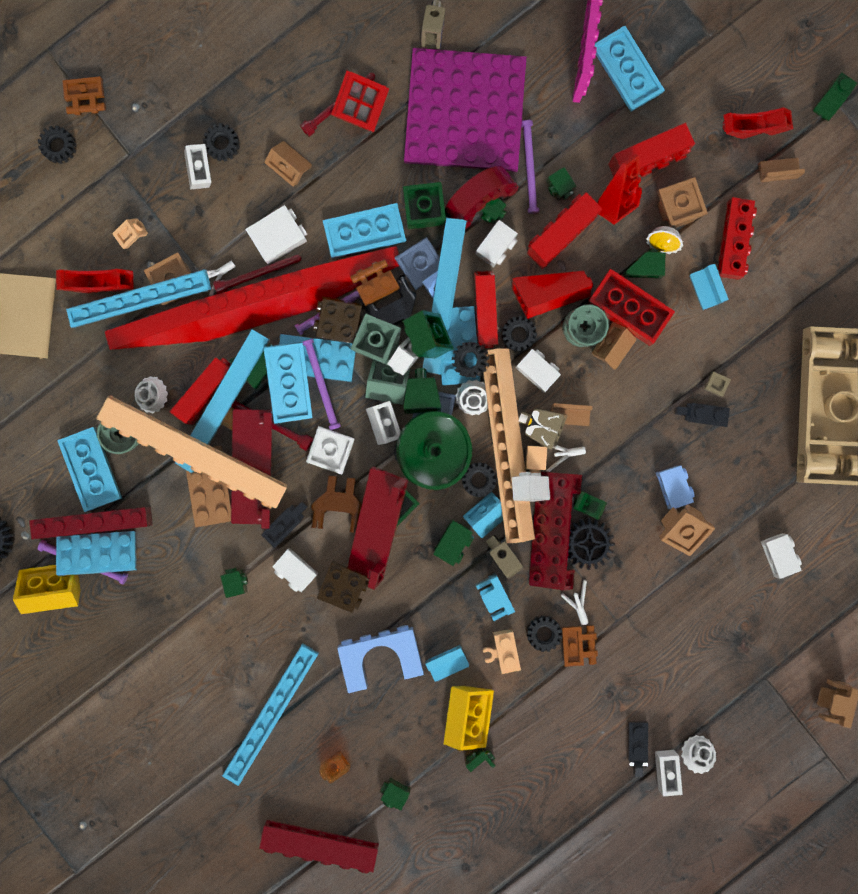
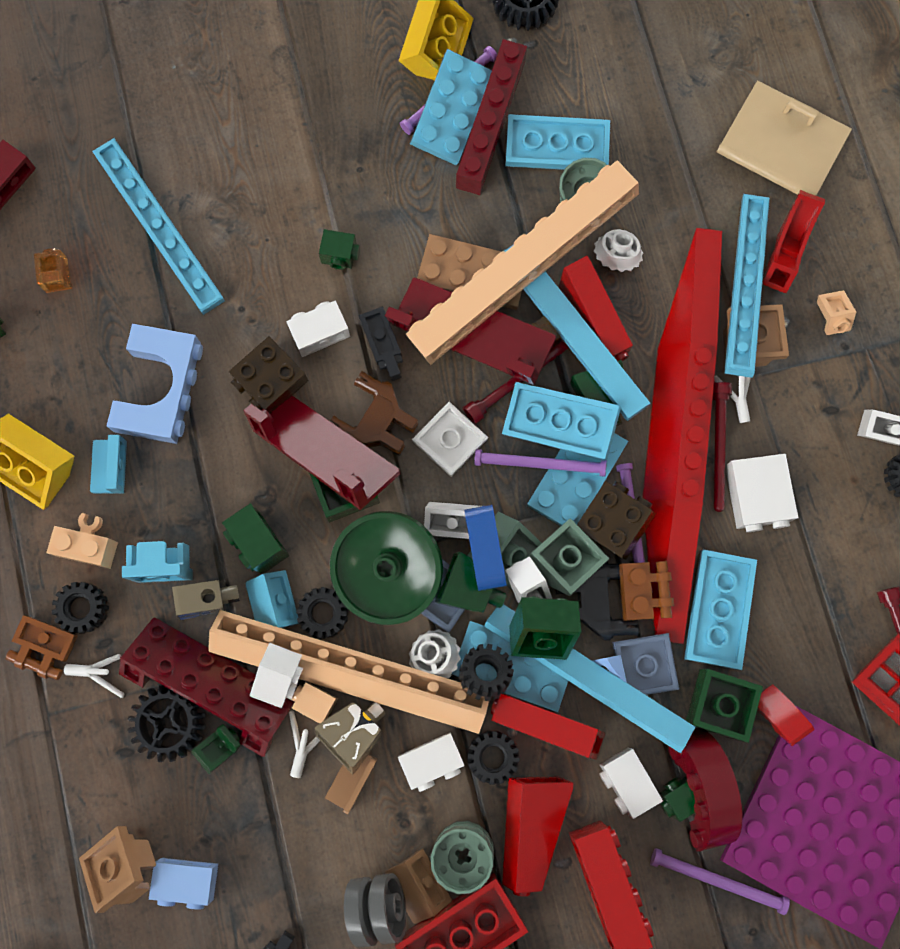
camera: 115 degrees right, 10 degrees down
medium nougat panel [264,141,312,187] -> none
dark green brick [546,167,576,201] -> none
none -> dark grey wheel [344,873,407,948]
none -> blue beam [464,505,507,591]
none -> red slope [757,684,815,746]

